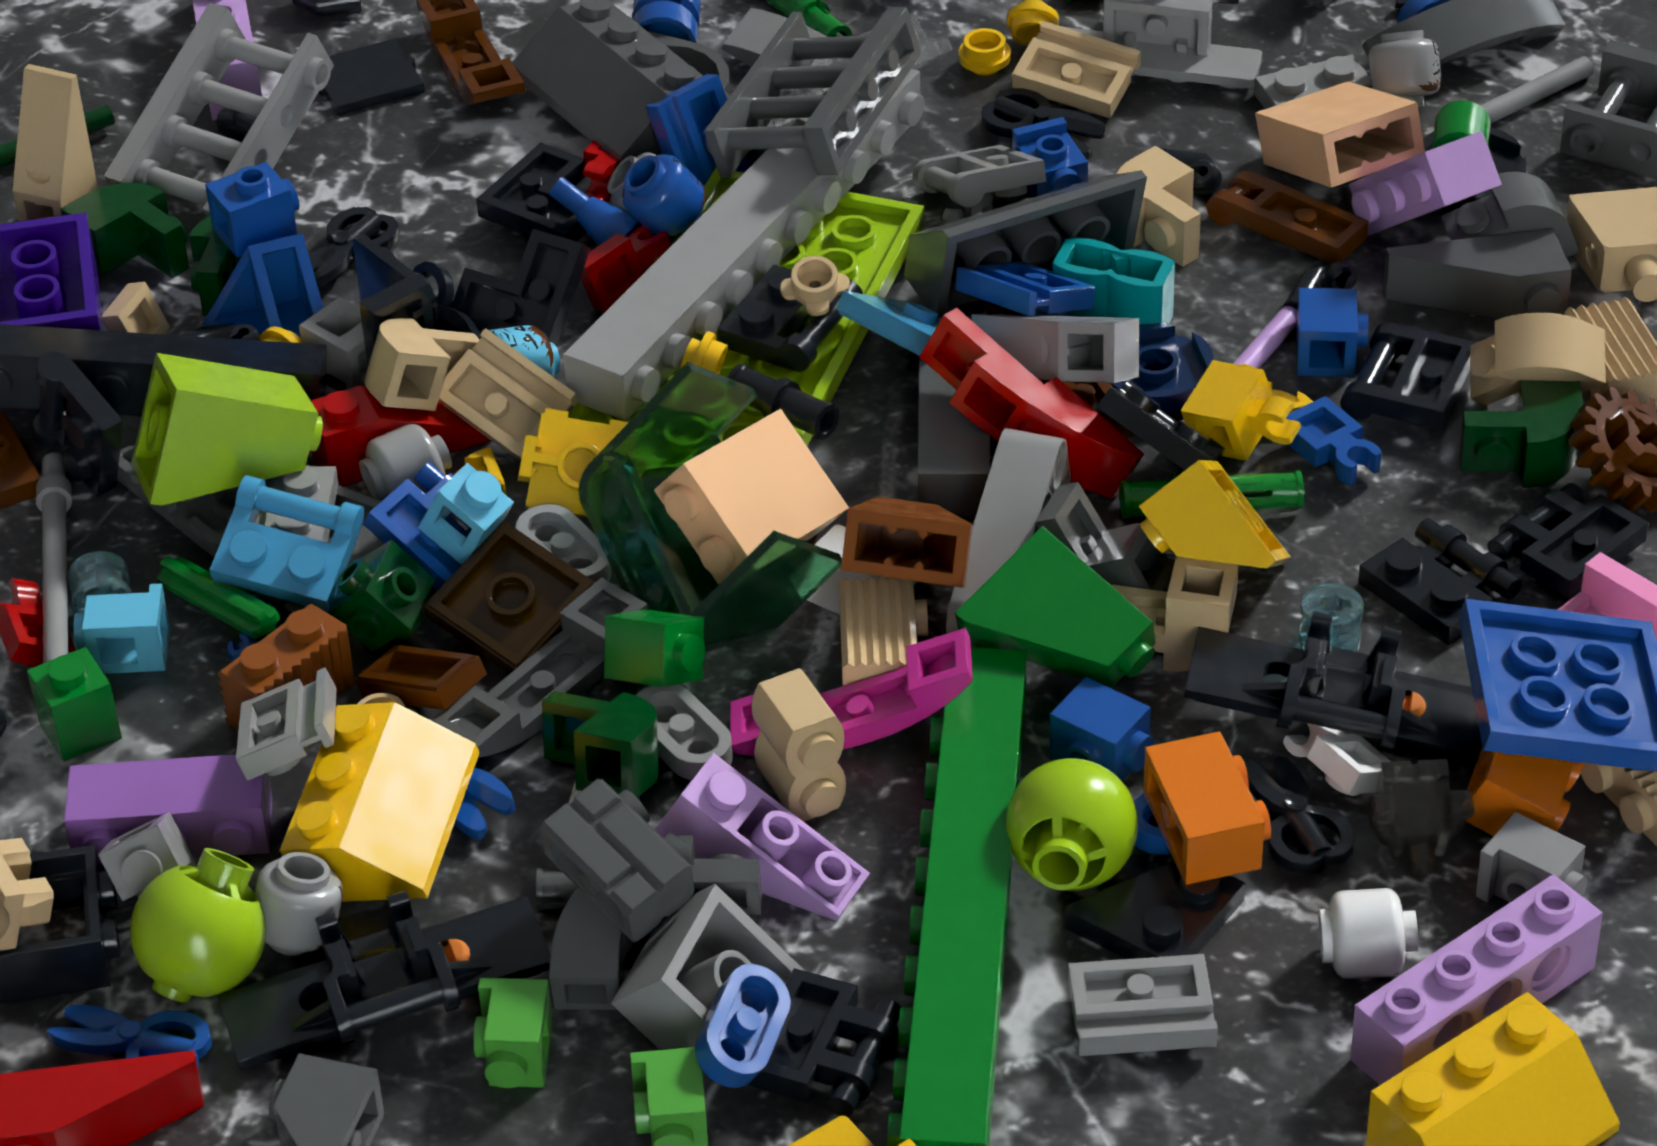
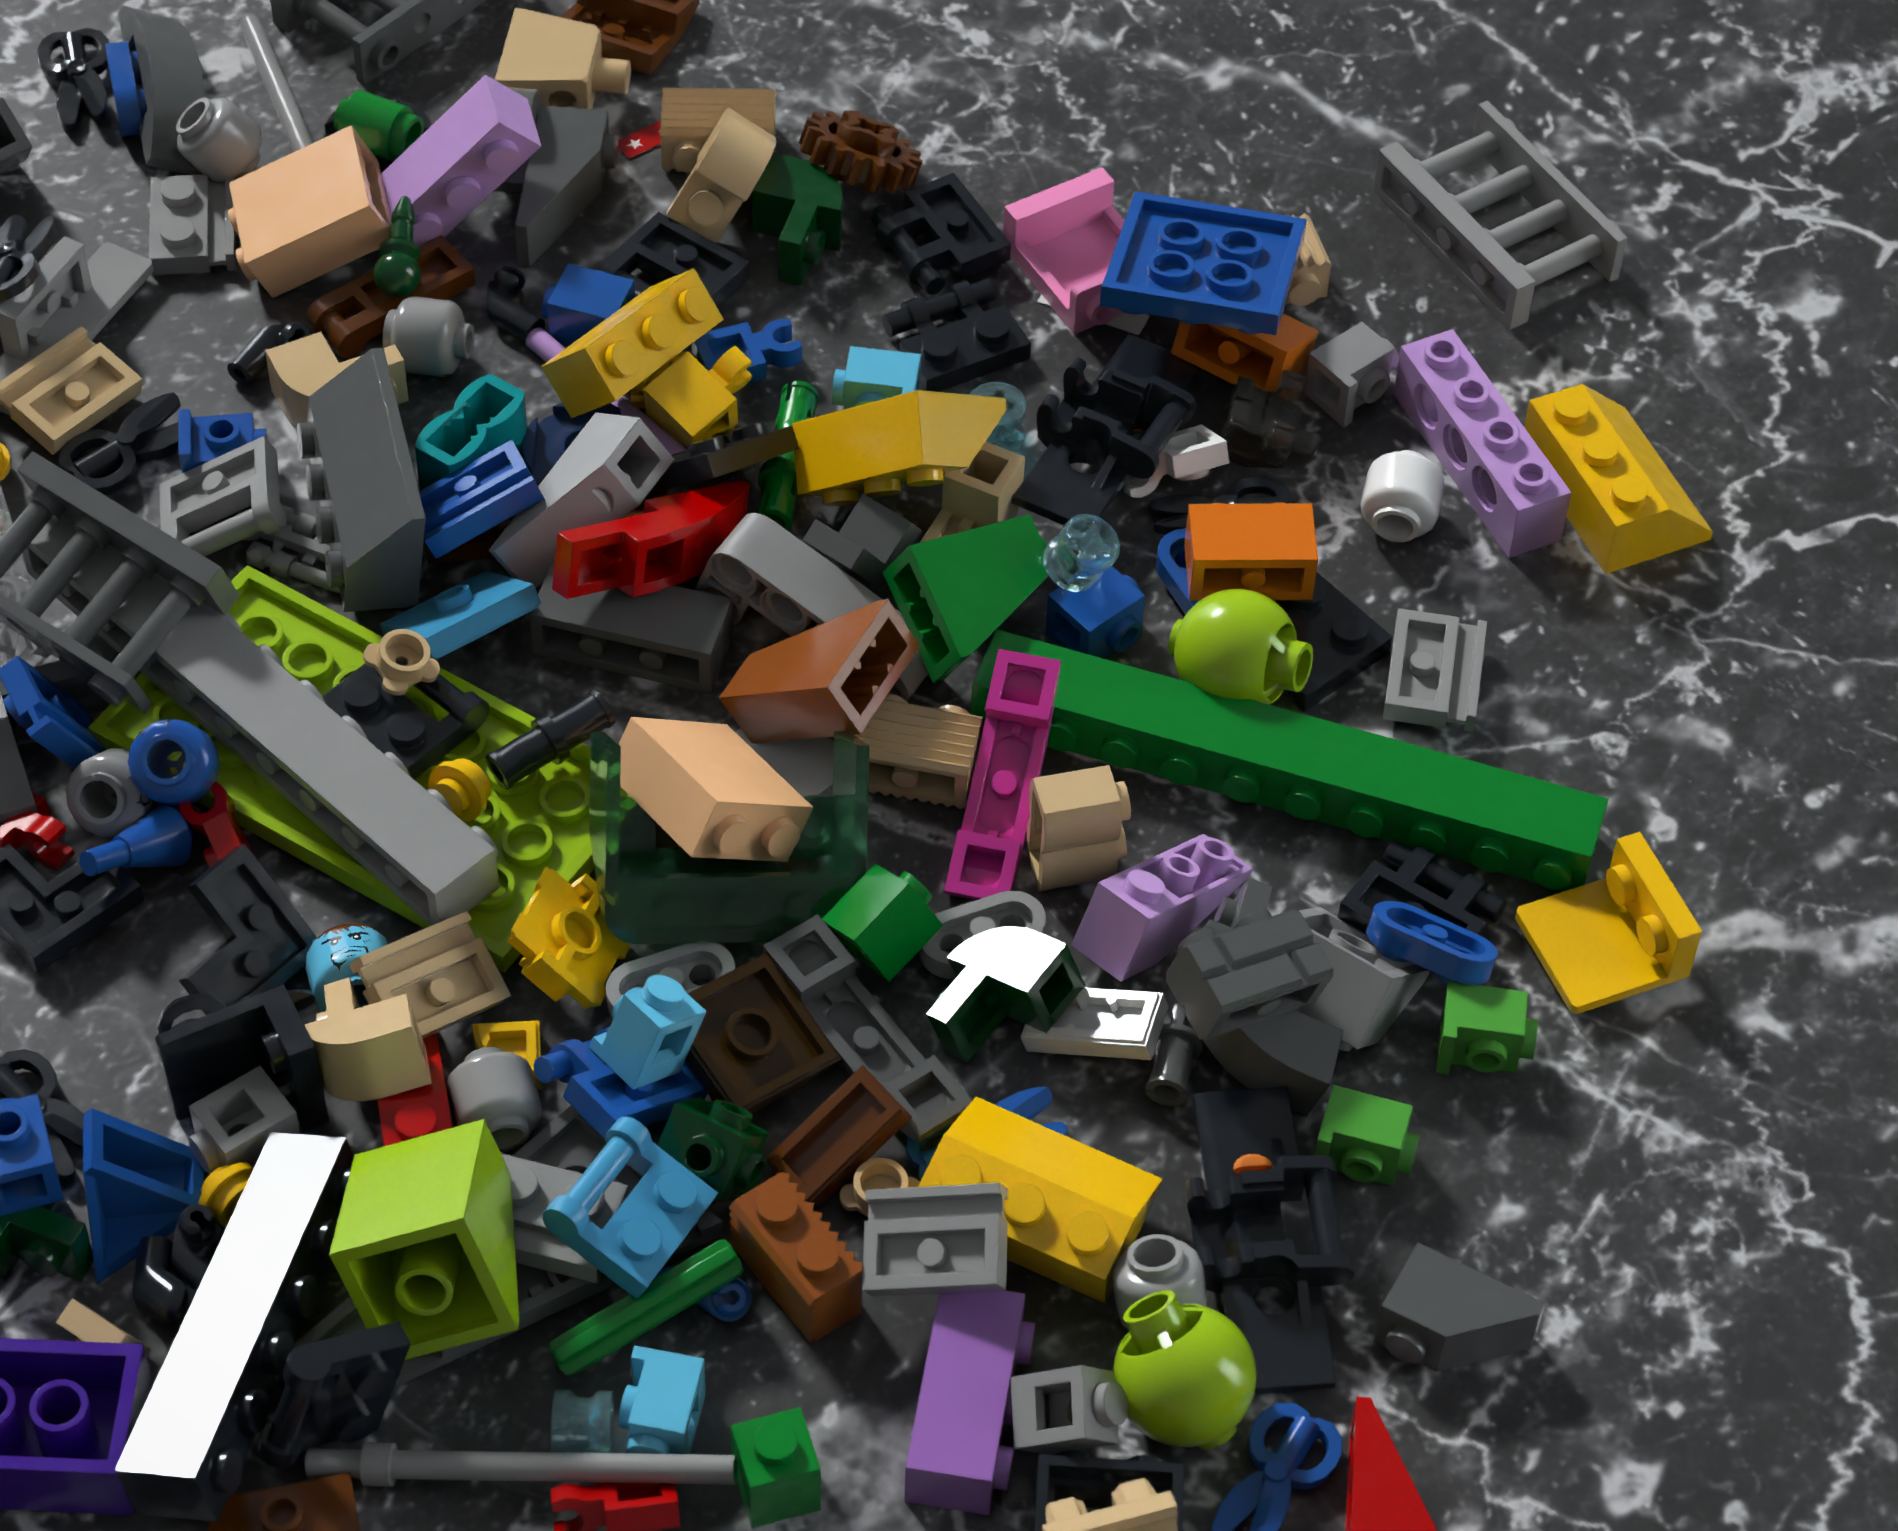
camera: 80 degrees left, 10 degrees up
none -> dark green bar [373,196,421,298]
none -> light grey head [383,297,474,377]
none -> yellow brick [541,268,724,418]
none -> medium azure brick [832,346,921,410]
none -> clear light blue wheel [1043,514,1120,592]

